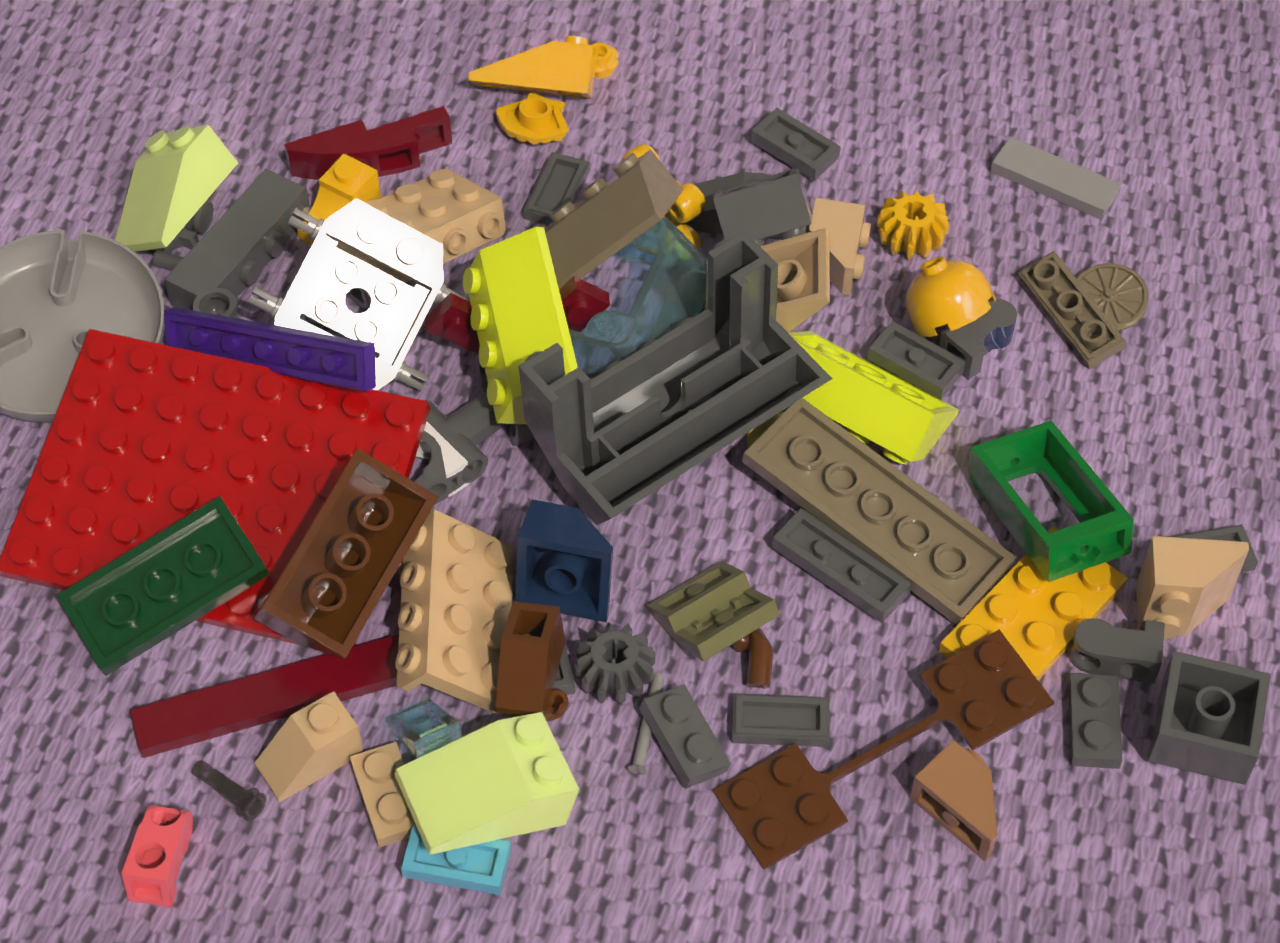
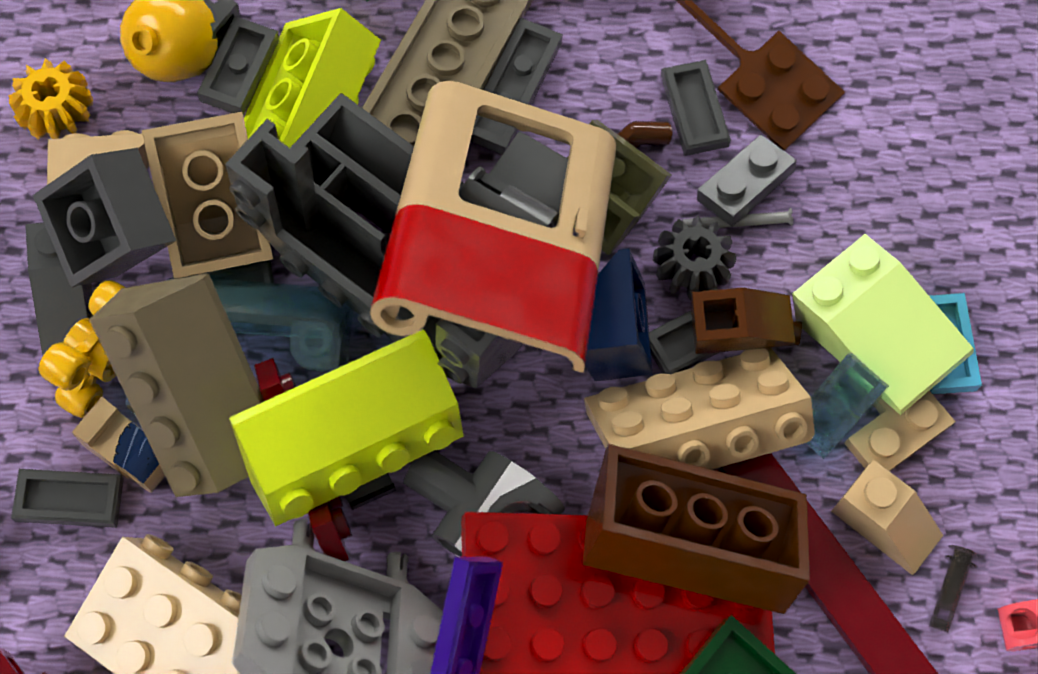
camera: 110 degrees left, 15 degrees up
none -> piece [370,81,617,373]
none -> dark grey piece [459,131,568,228]

